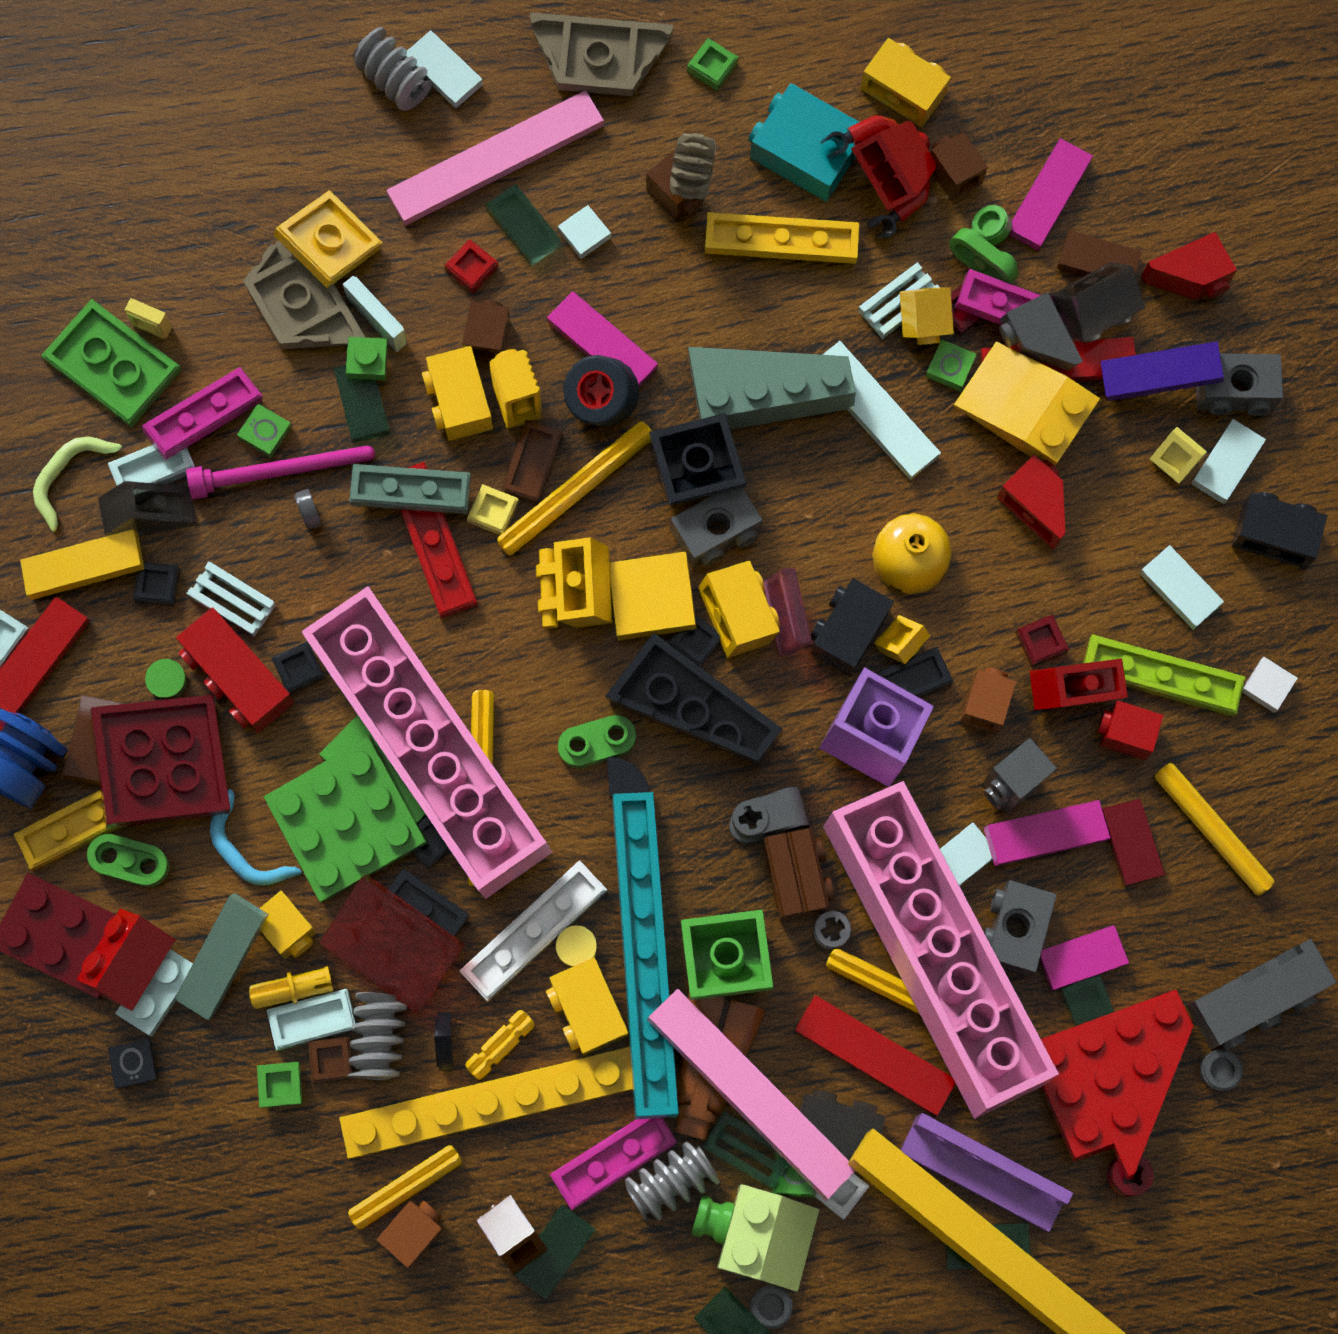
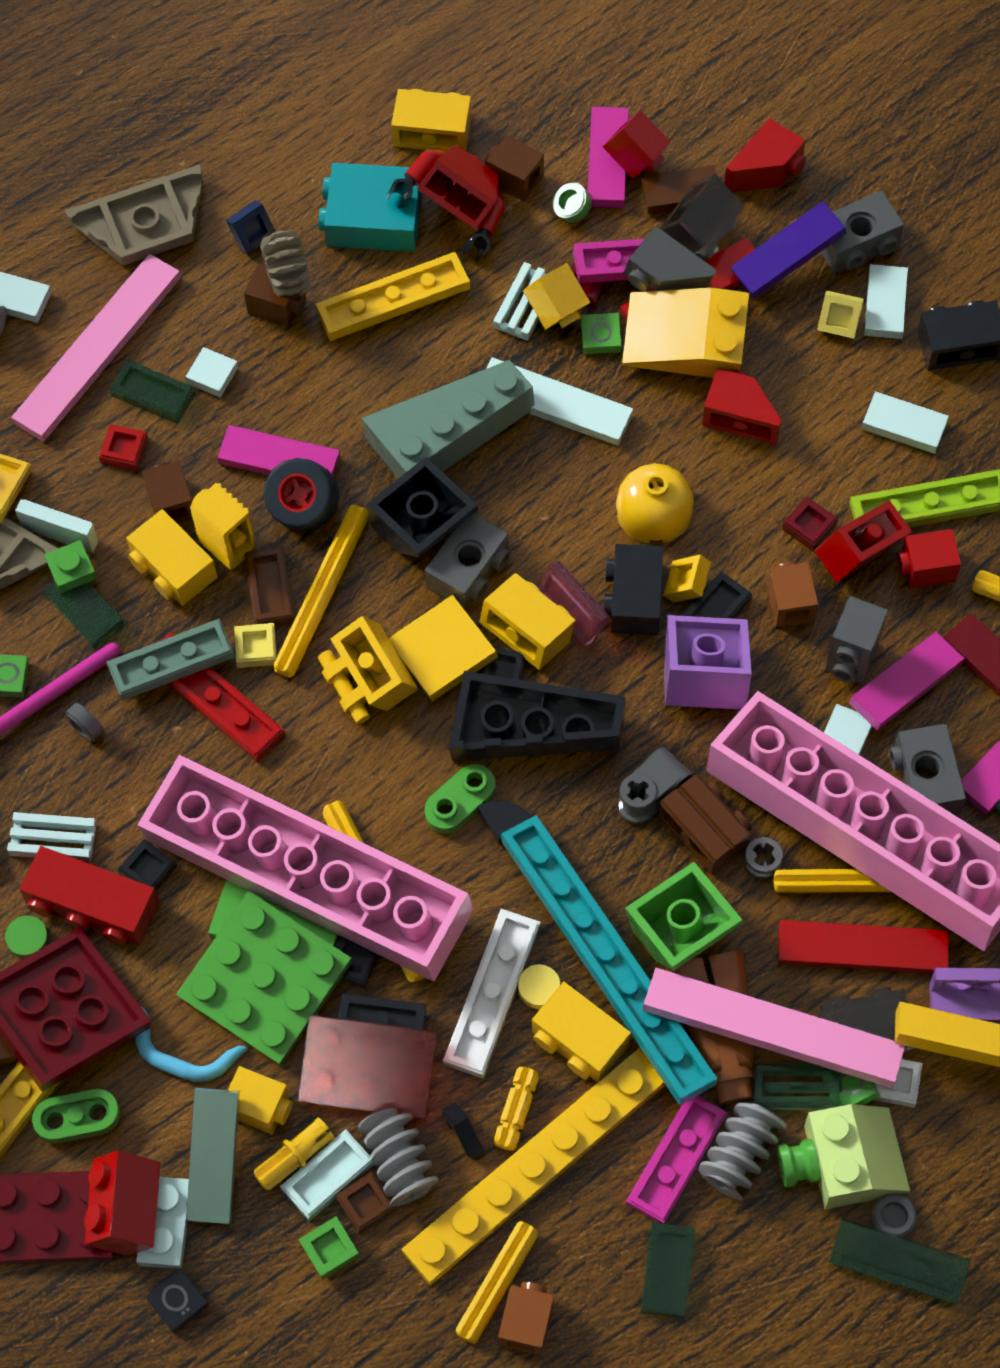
camera: 20 degrees left, 10 degrees down
brick [476,1195,548,1275] -> none
bright green tile [687,38,739,91] -> none
bright green plate [949,228,1019,284] -> none
none -> dark blue tile [226,200,276,254]
none -> red brick [602,110,670,179]

